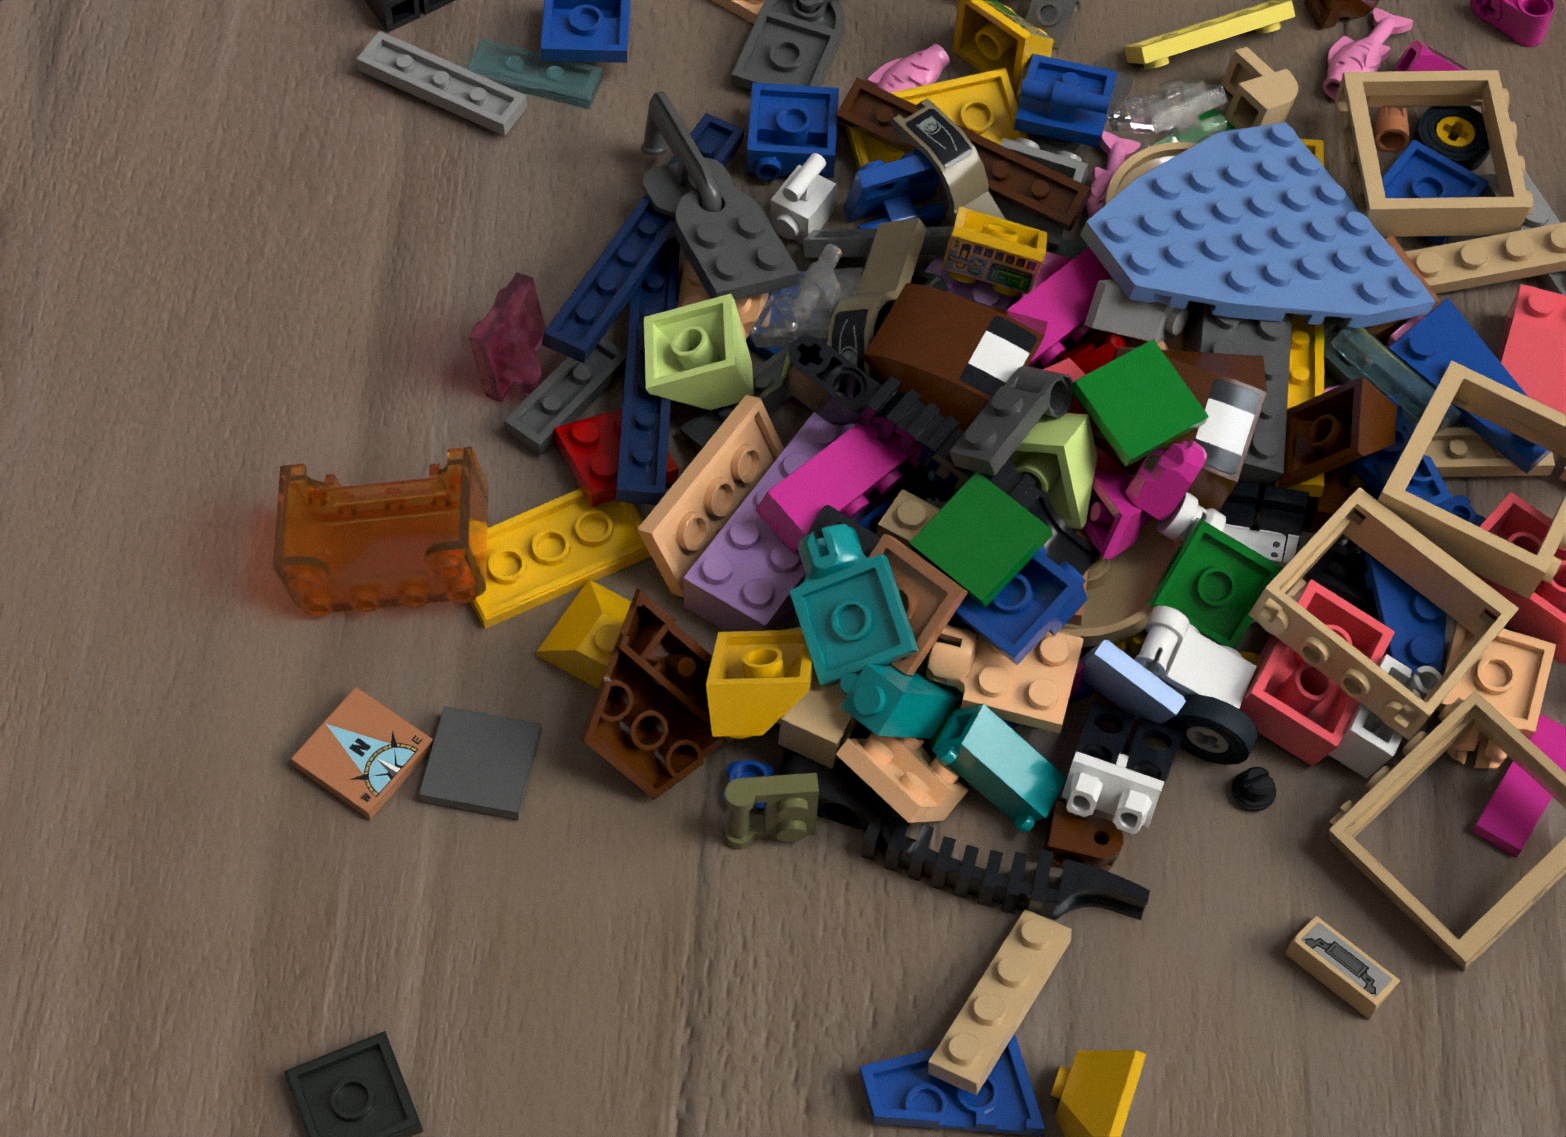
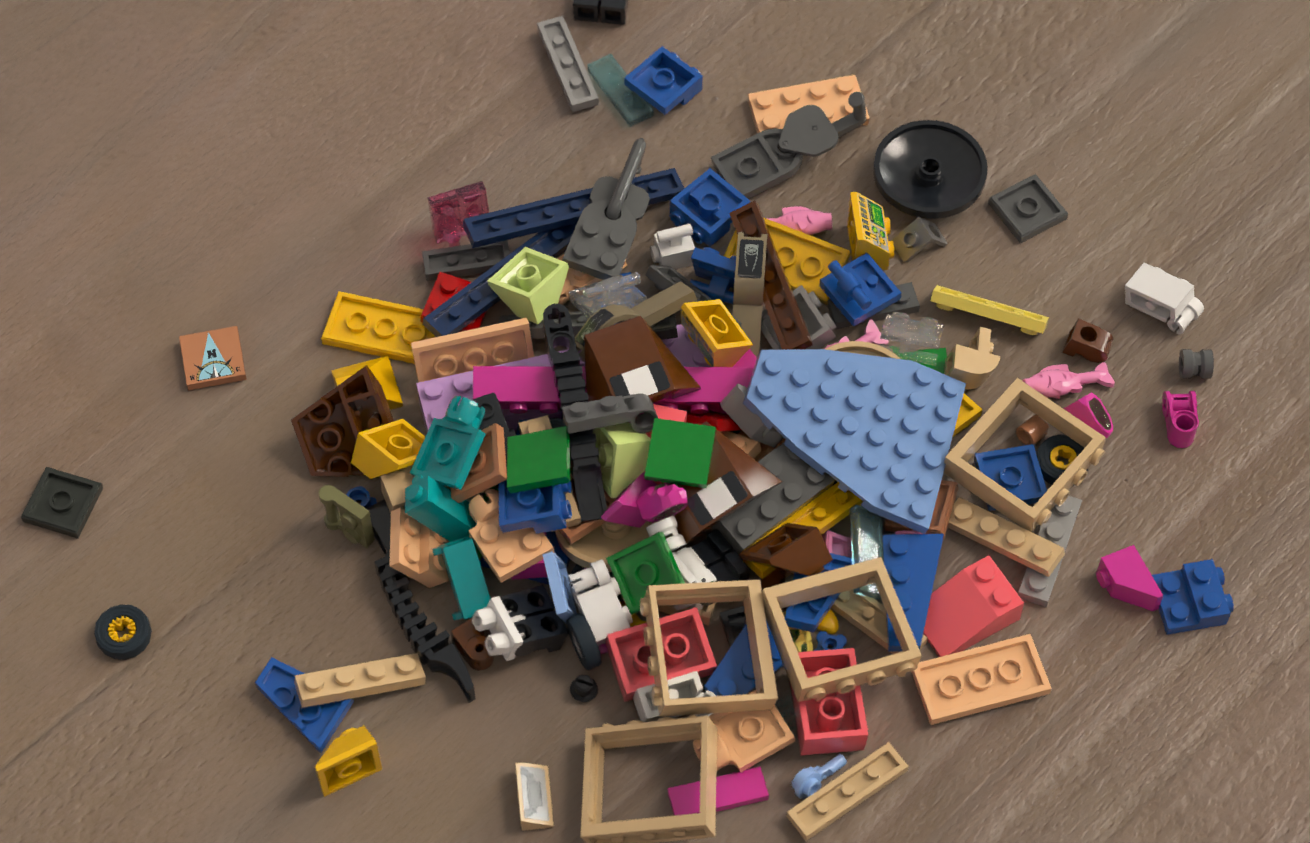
camera: 45 degrees right, 0 degrees up
clear orange windscreen [273,447,489,617] -> none
dark grey tile [419,706,542,820] -> none

